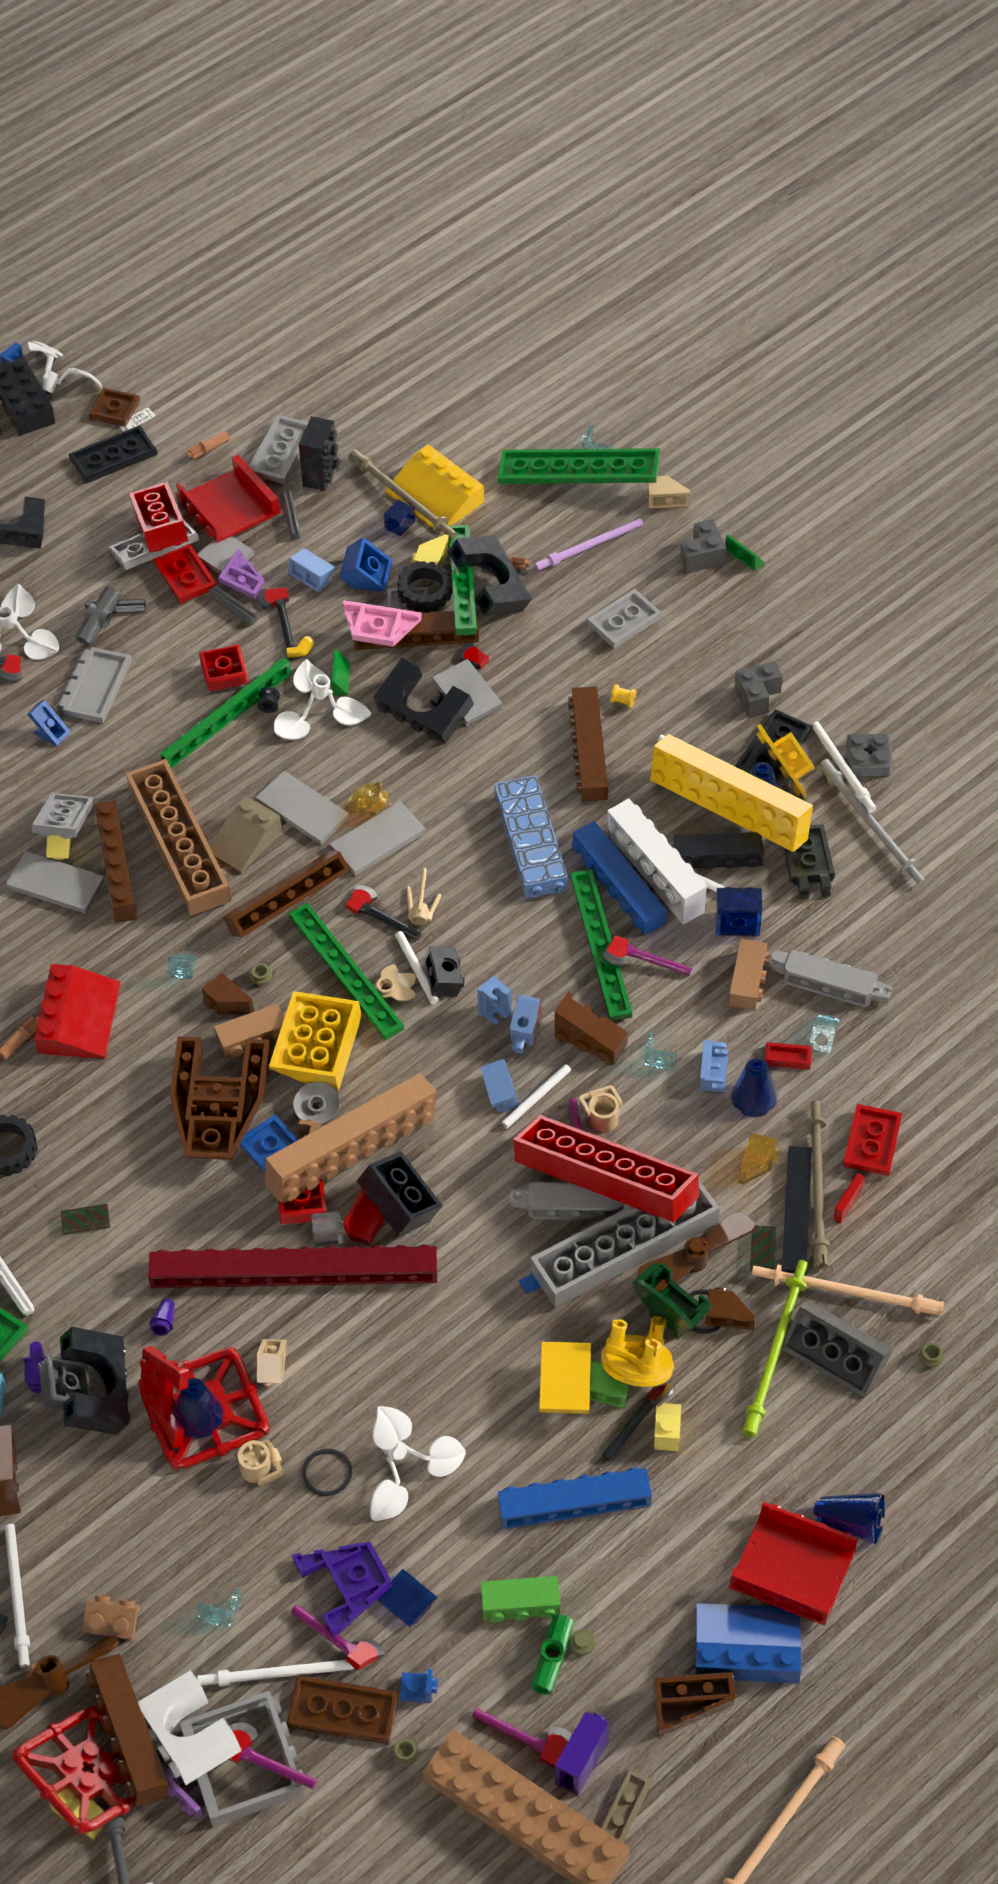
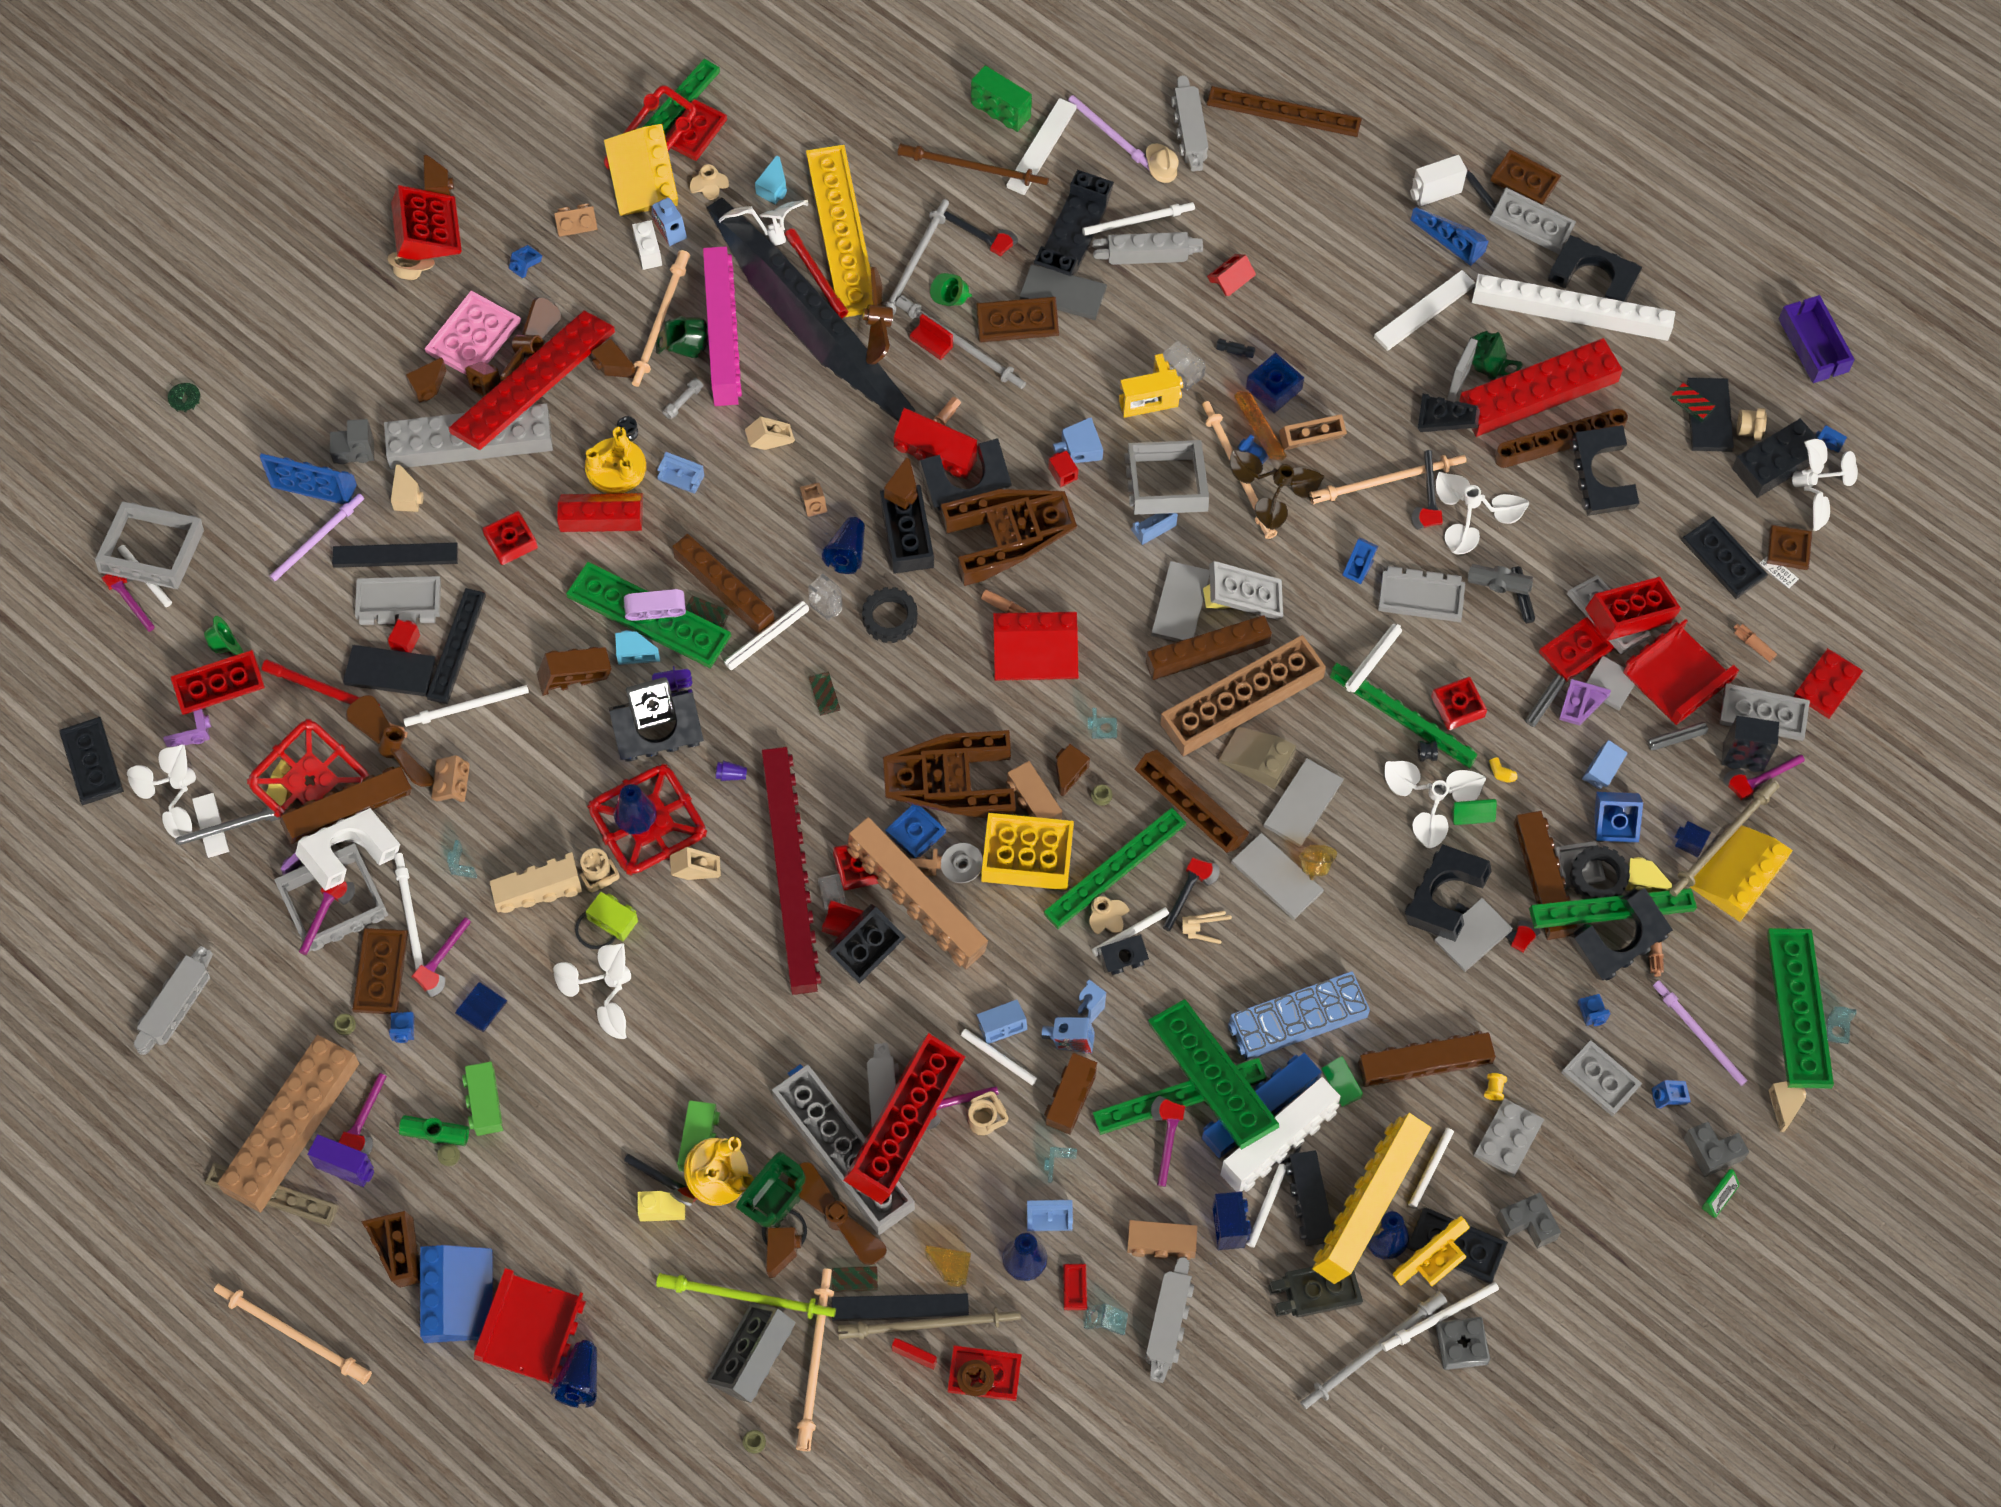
camera: 80 degrees right, 10 degrees up
red wing [138,1346,189,1448] -> none
piece [258,587,294,648] -> none
dark purple wing [292,1542,393,1638] -> none
bright pink wing [343,600,422,646] -> none
blue brick [498,1467,652,1529] -> none
yellow tile [539,1342,591,1414] -> none
none -> tan wedge [490,852,582,913]
none -> lime brick [586,892,638,941]
none -> reddish brown gear [957,1360,994,1397]
none -> green plate [1148,999,1280,1150]
none -> green slope [1321,1056,1363,1107]
none -> white axle [1345,624,1402,692]
none -> light grey plate [1474,1098,1544,1177]
none -> blue bracket [1578,994,1610,1026]
none -> blue bracket [1652,1080,1691,1108]
none -> piece [1723,754,1805,801]
none -> red plate [1793,648,1863,719]

